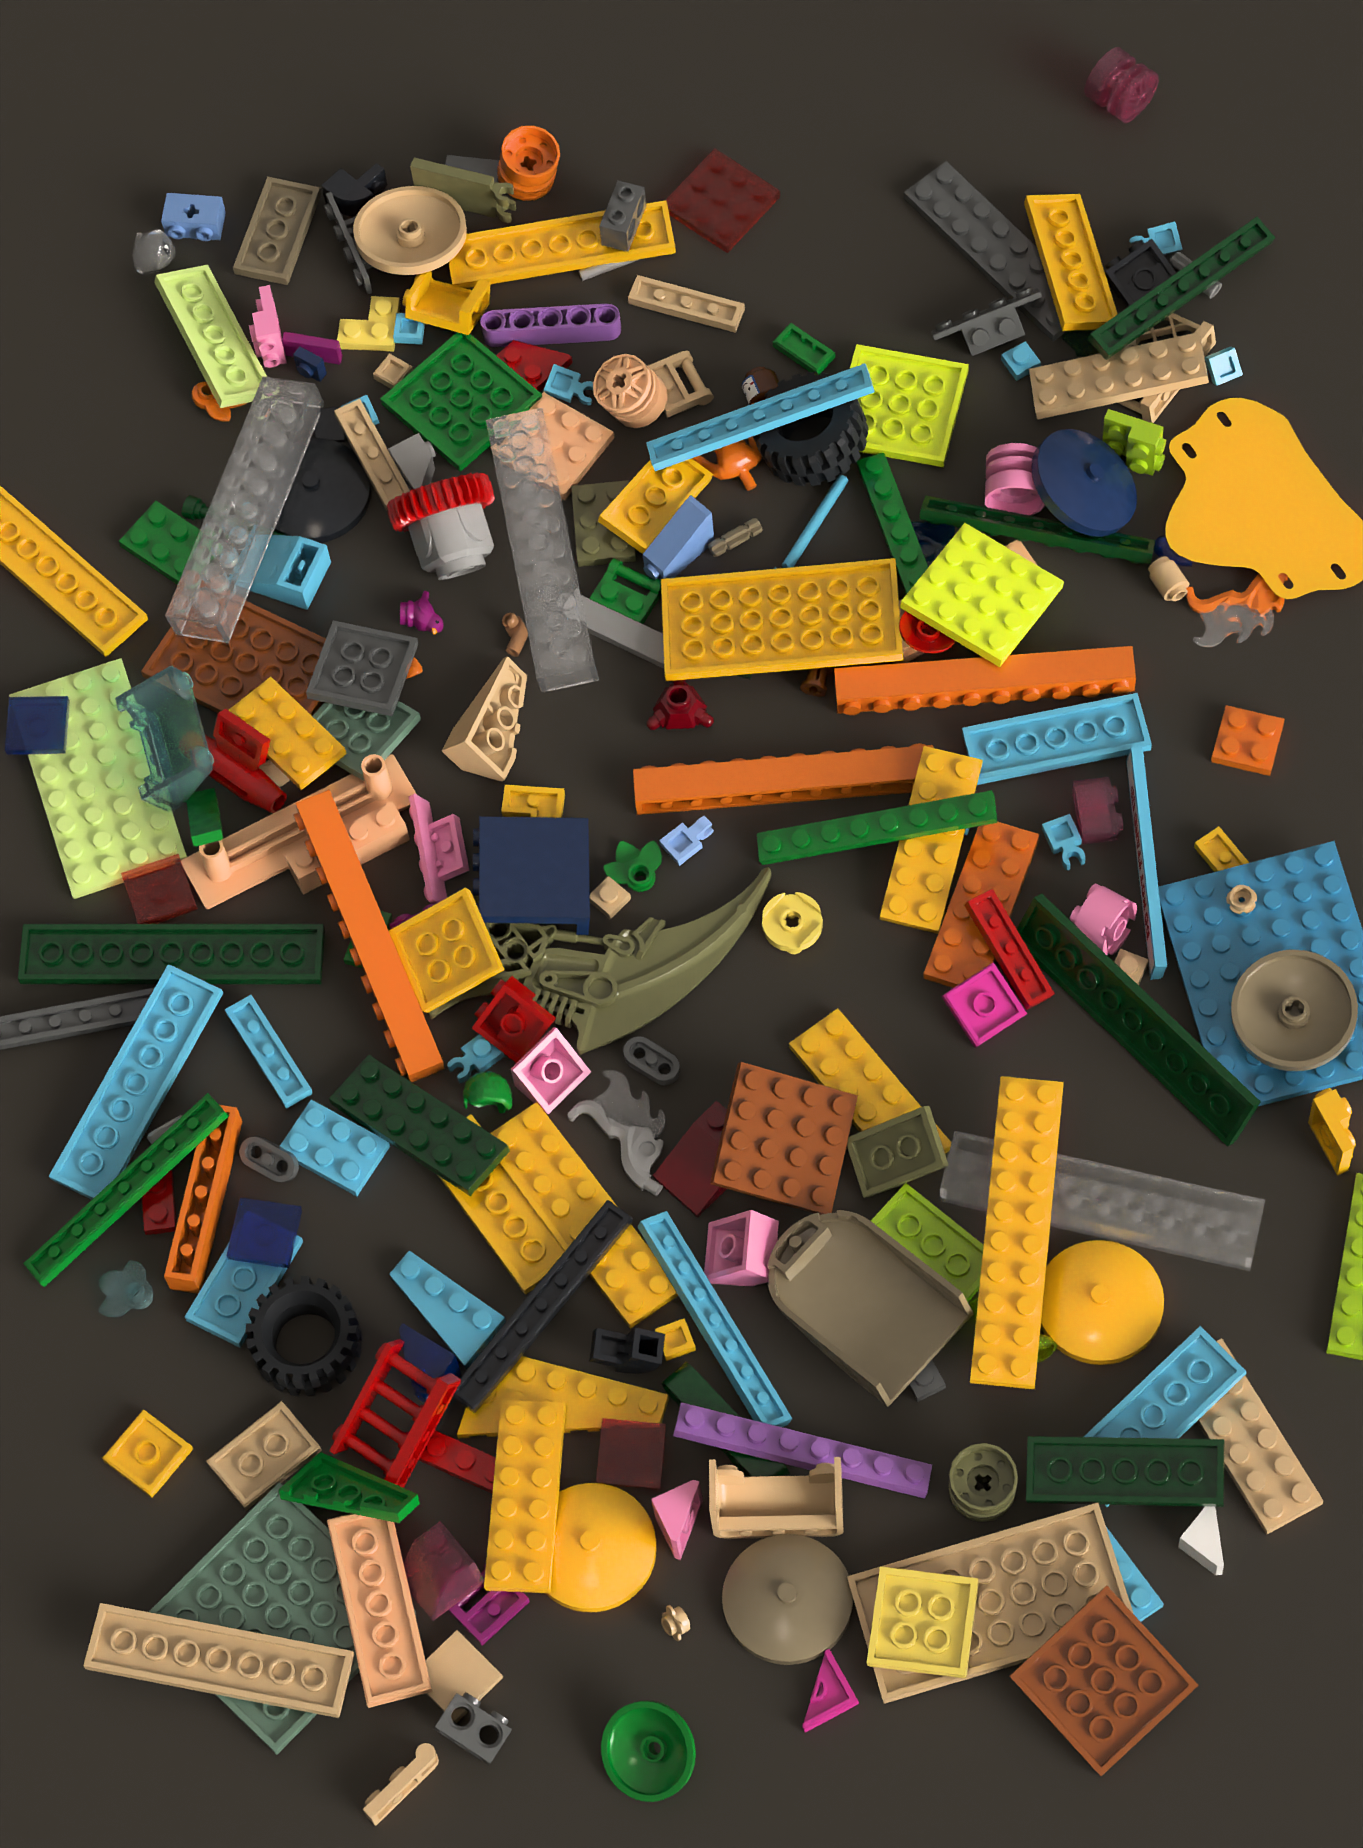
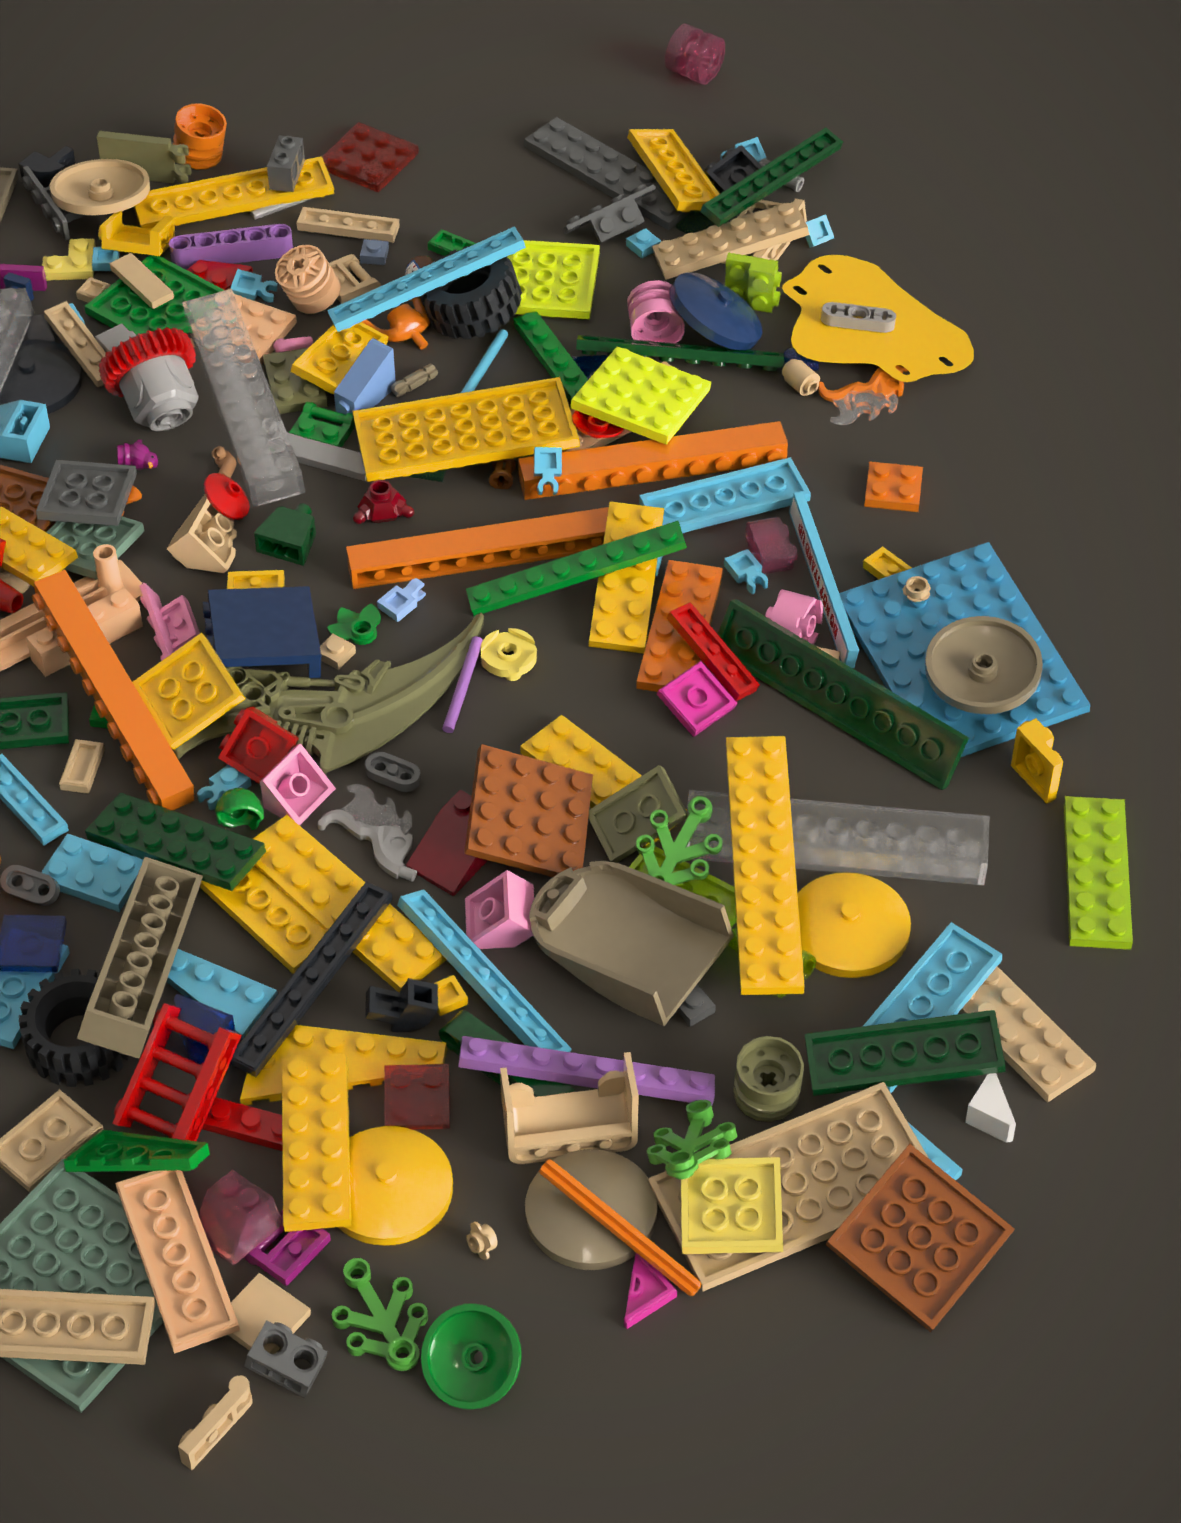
camera: 15 degrees left, 15 degrees down
bright pink slope [651,1480,703,1560] -> none
none -> tan tile [59,739,105,794]
none -> dark tan brick [77,857,203,1059]
none -> tan tile [110,253,174,309]
none -> red dish [203,473,250,520]
none -> dark green torso [254,503,316,566]
none -> bright pink arm [273,336,313,353]
none -> bright green plant [332,1258,428,1371]
none -> sand blue plate [360,239,389,265]
none -> medium lavender bar [442,636,483,733]
none -> medium azure plate [534,447,562,495]
none -> orange axle [539,1159,701,1296]
none -> bright green plant [636,796,723,885]
none -> bright green plant [647,1100,737,1179]
none -> light grey beam [821,302,896,333]

